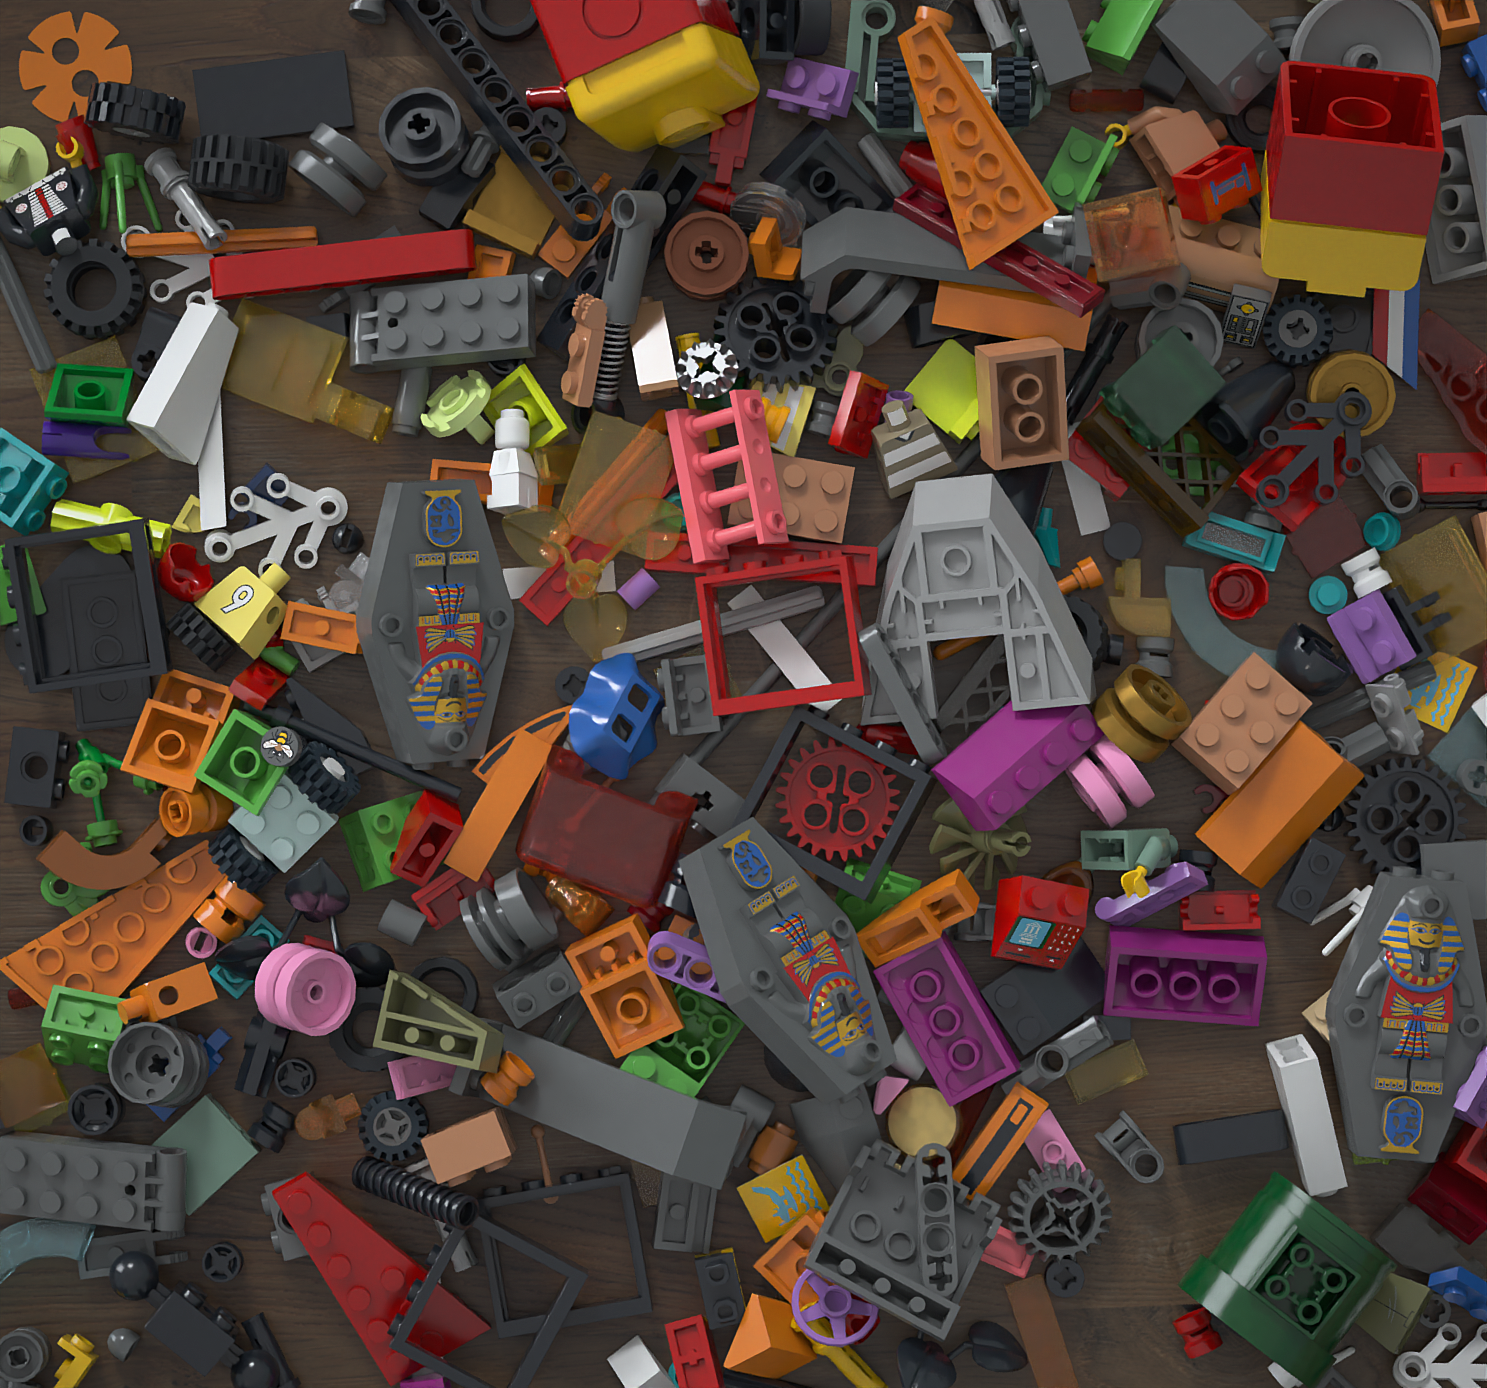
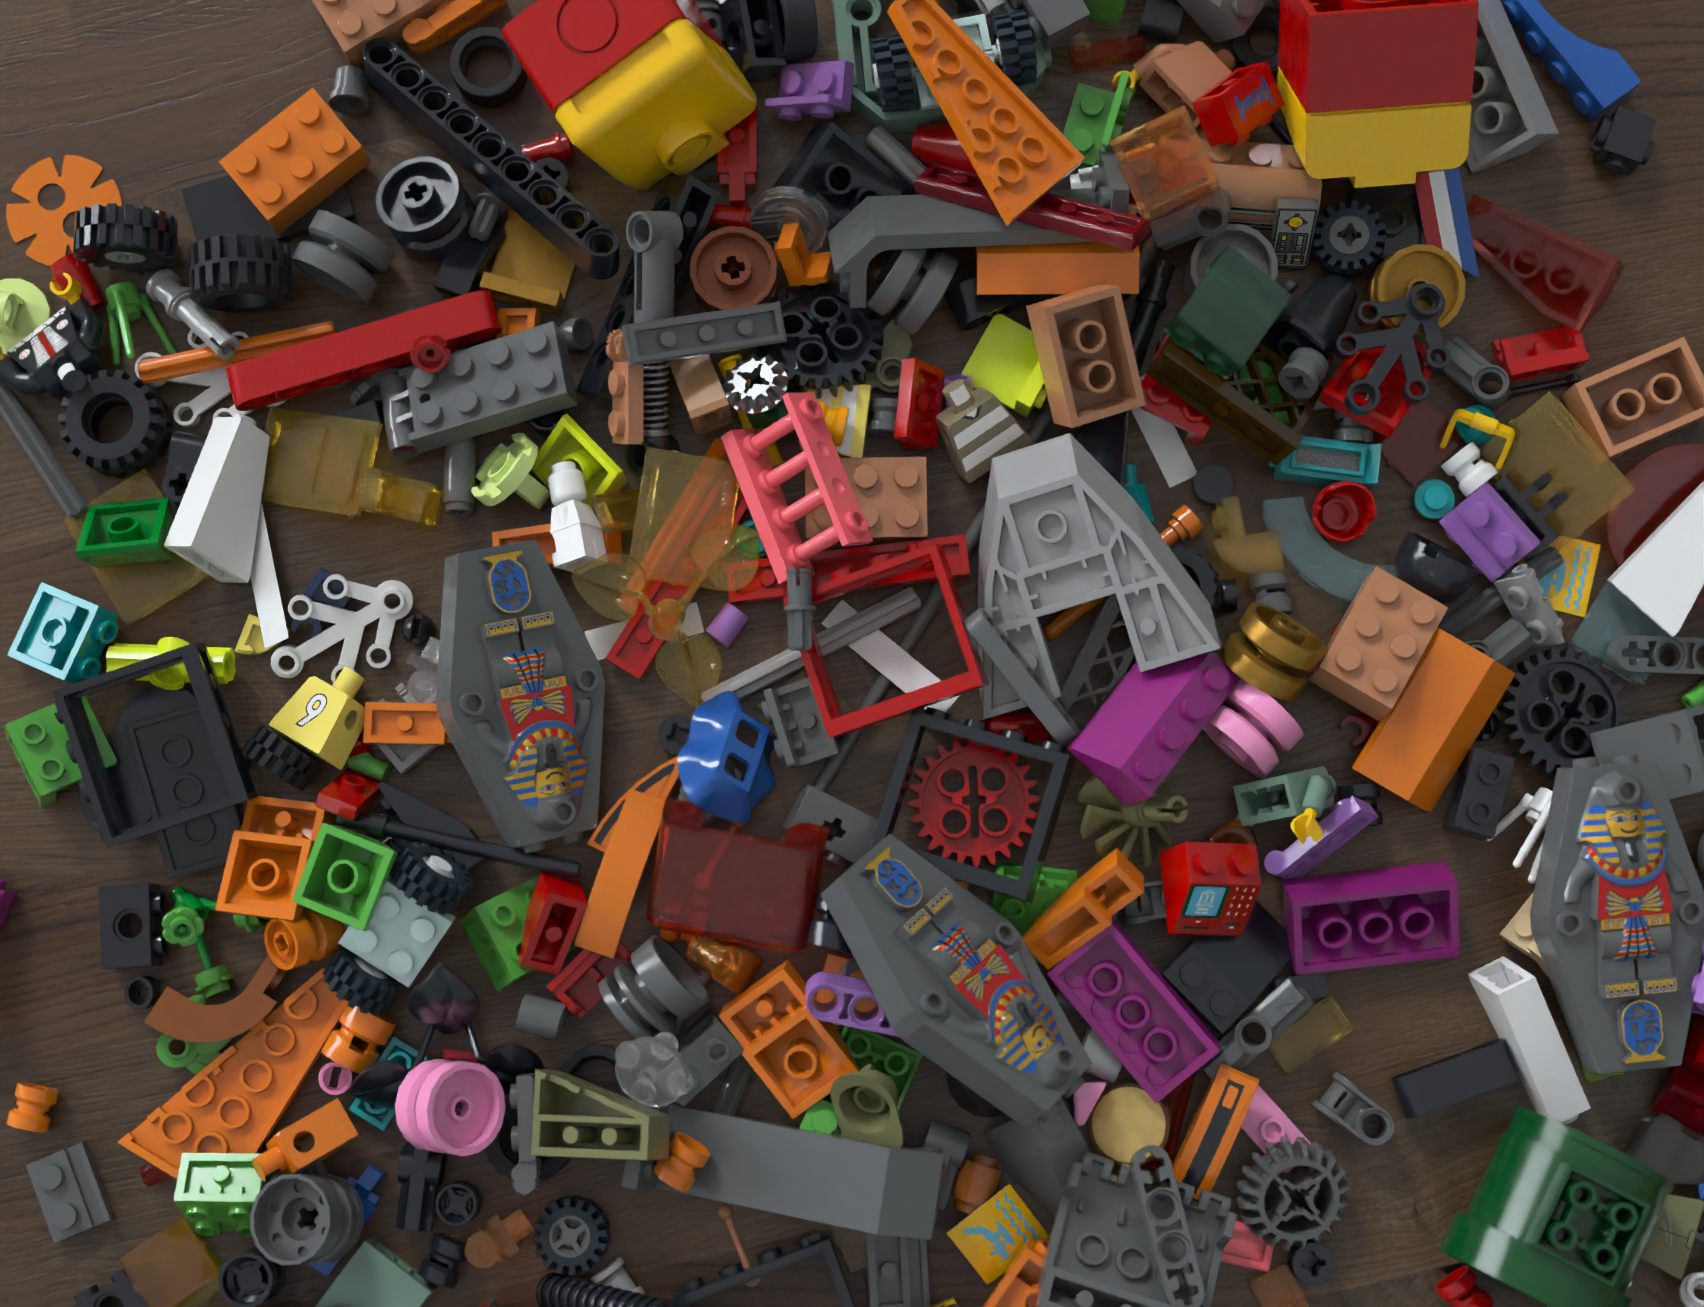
camera: 10 degrees left, 5 degrees down
dark purple piece [42,421,132,460] -> none
red hair [157,542,214,603] -> none
tile [261,727,303,767] -> none
bright pink plate [387,1056,457,1100] -> none
nougat brick [420,1106,518,1188] -> none
orange hinge [537,172,627,279] -> none
dark red wheel [626,886,675,933] -> none
red hinge [1178,890,1261,930] -> none
none -> orange brick [219,87,371,235]
none -> red plate [410,334,451,373]
none -> dark grey hinge [510,1073,542,1196]
none -> clear piece [615,1032,694,1107]
none -> dark grey tile [621,301,787,367]
none -> dark grey axle [783,568,816,651]
none -> olive piece [830,1064,904,1147]
none -> dark grey wheel [1278,347,1329,399]
none -> yellow piece [1439,409,1515,471]

